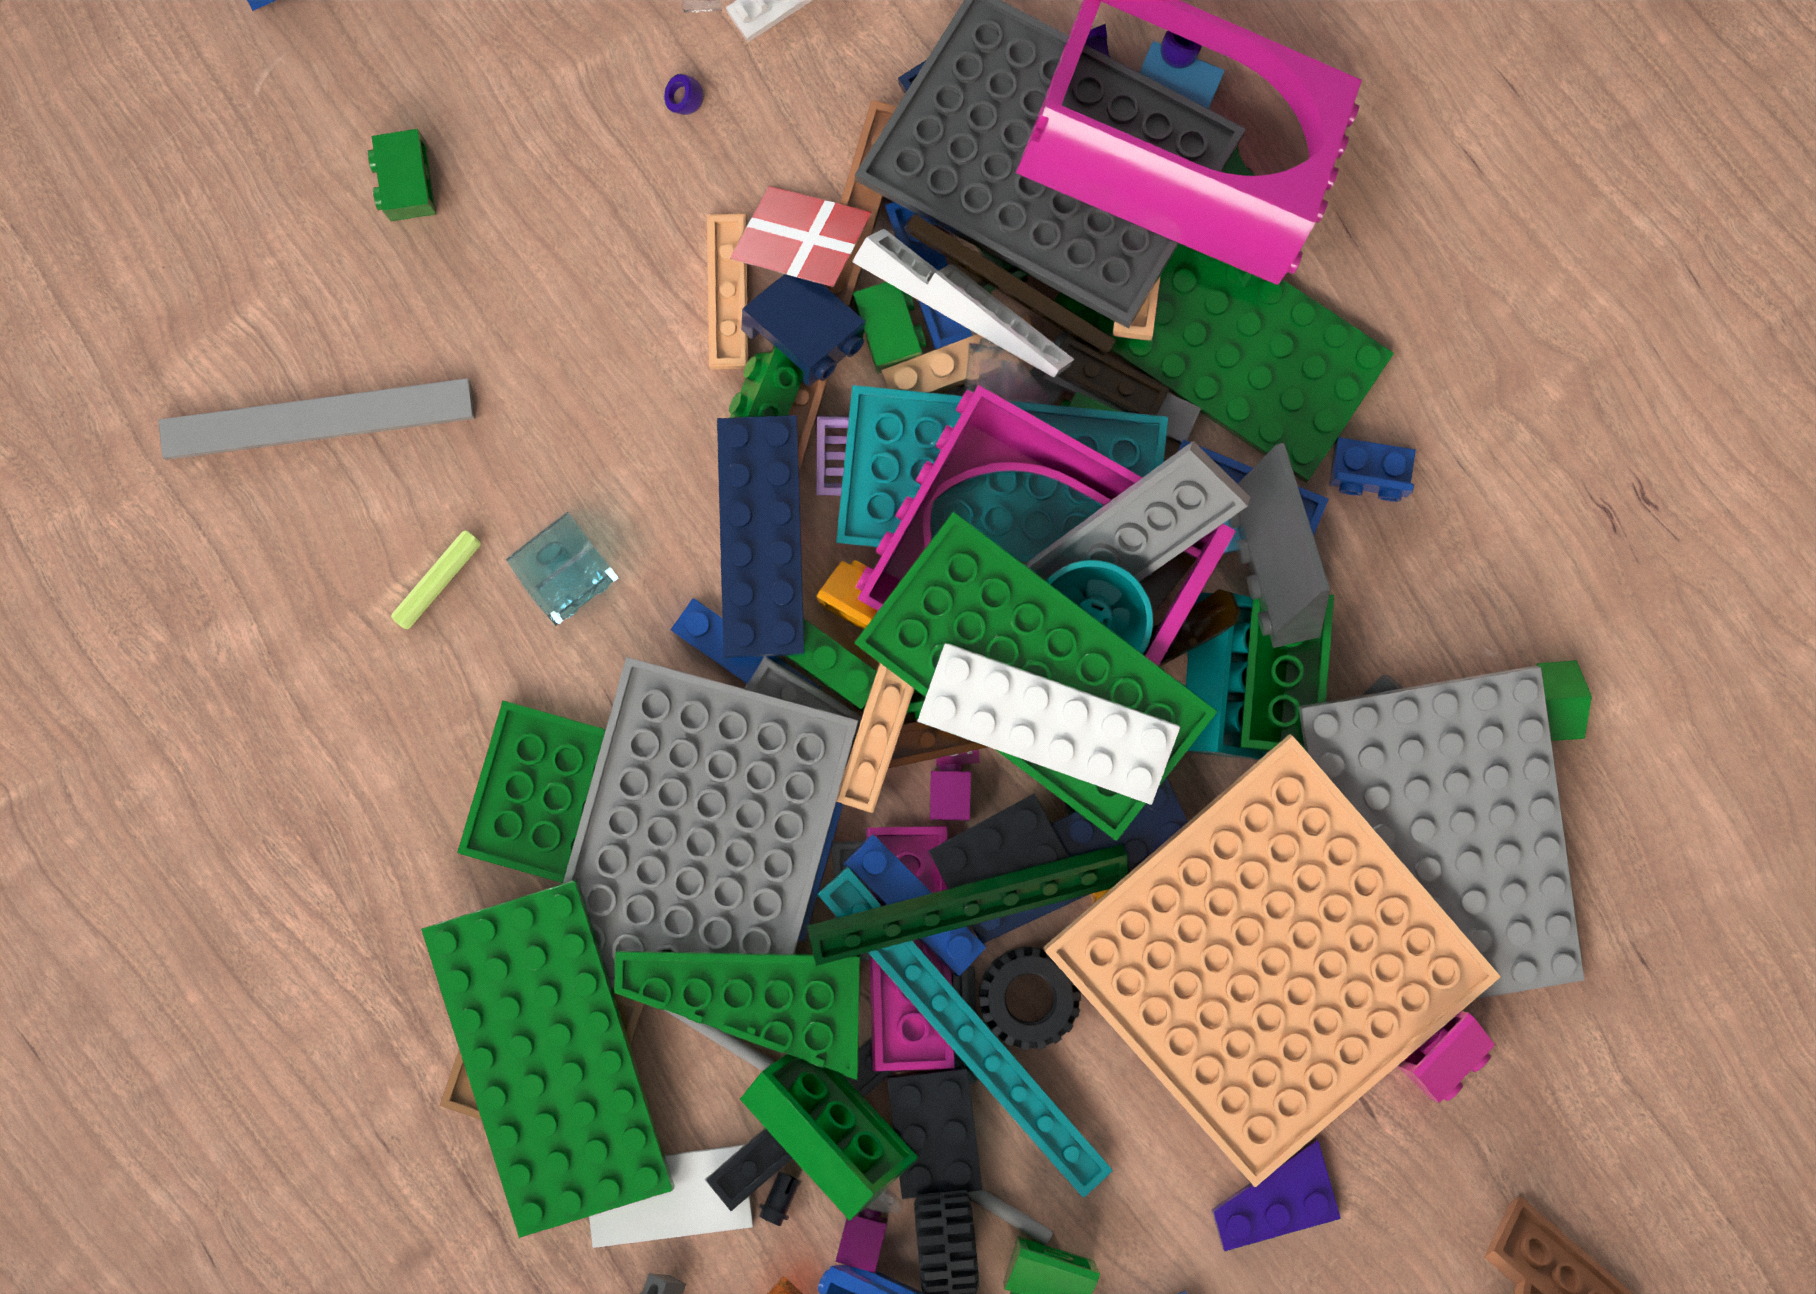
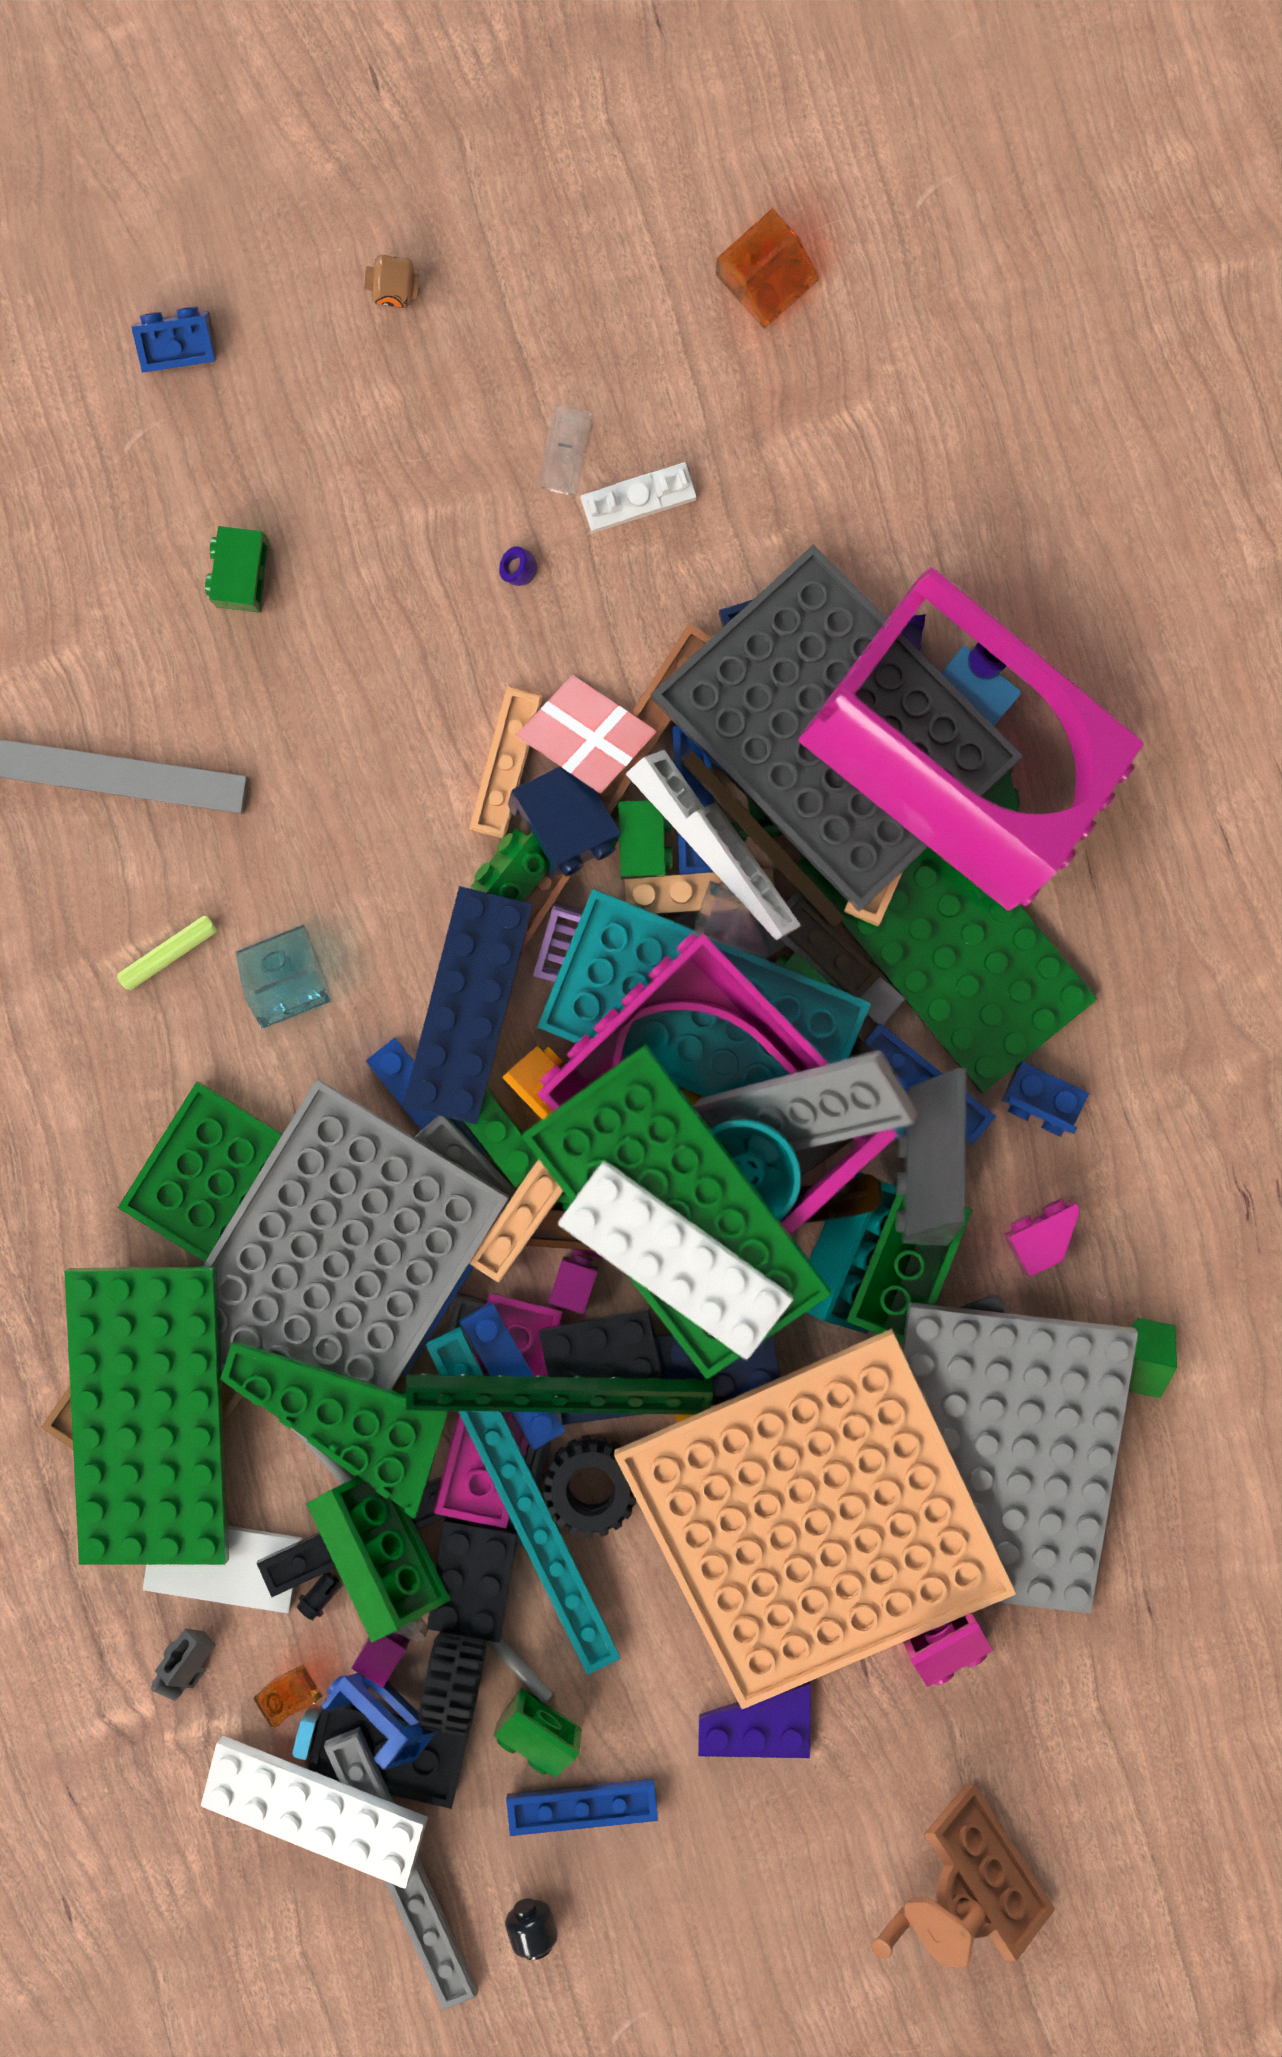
camera: 15 degrees right, 5 degrees up
none -> dark pink slope [1003,1199,1080,1277]

